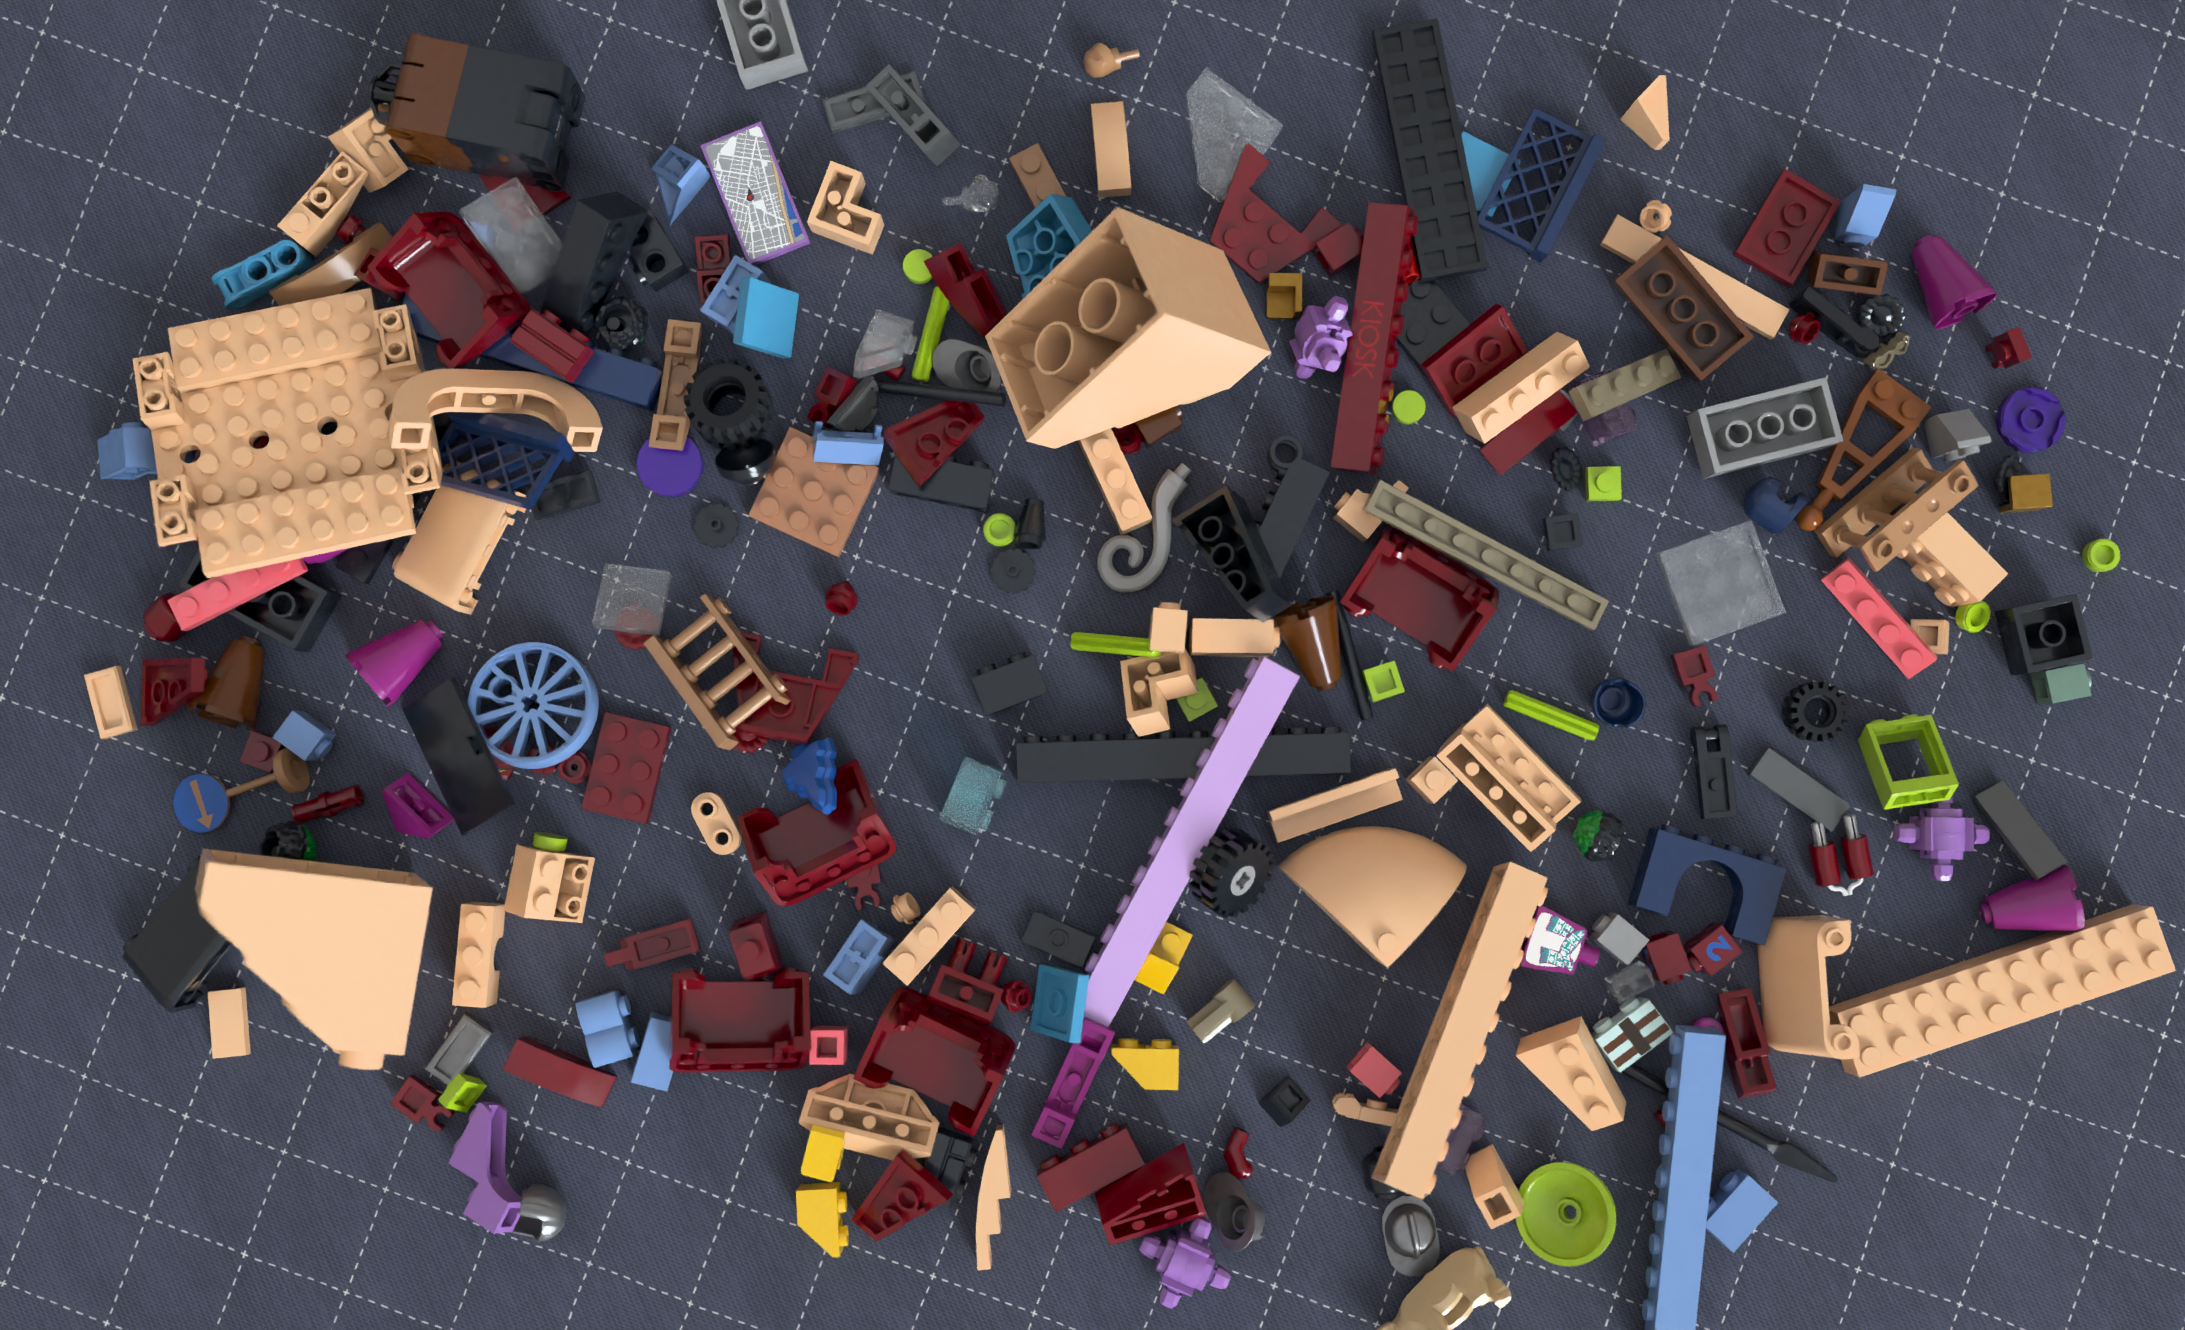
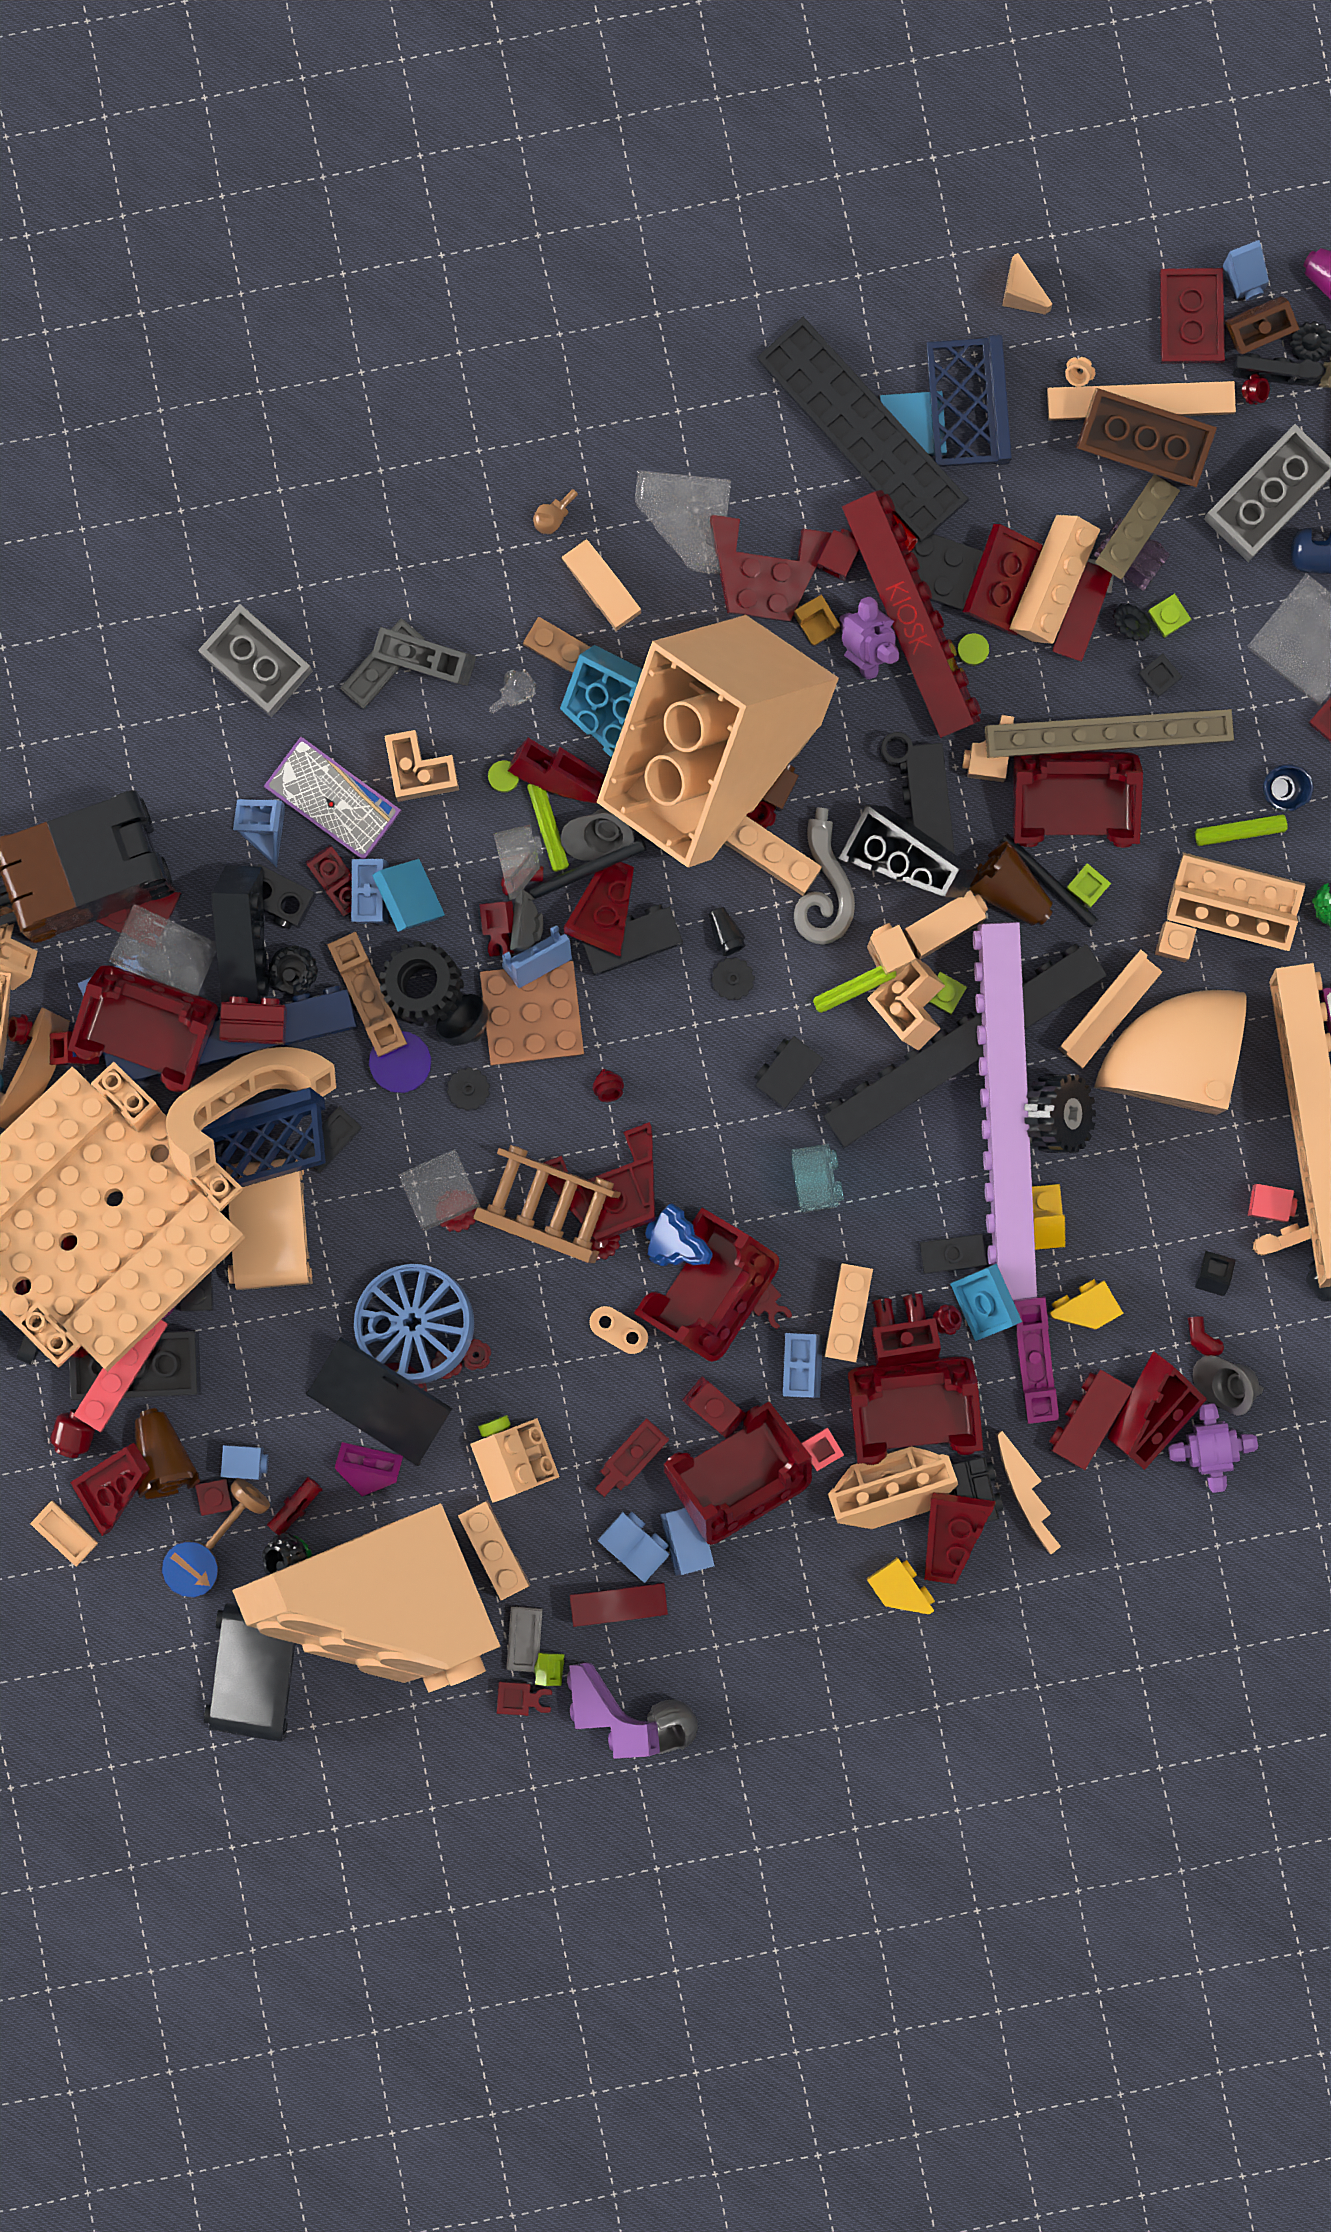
camera: 25 degrees left, 0 degrees up
light nougat tile [208,987,251,1059] -> none
magenta cone [345,619,444,707] -> none
dark red plate [581,712,672,824] -> none
yellow slope [801,1124,846,1182] -> none
light nougat plate [891,893,920,925] -> none
lime tile [983,513,1016,547] -> none
dark tan piece [1186,978,1256,1044] -> none

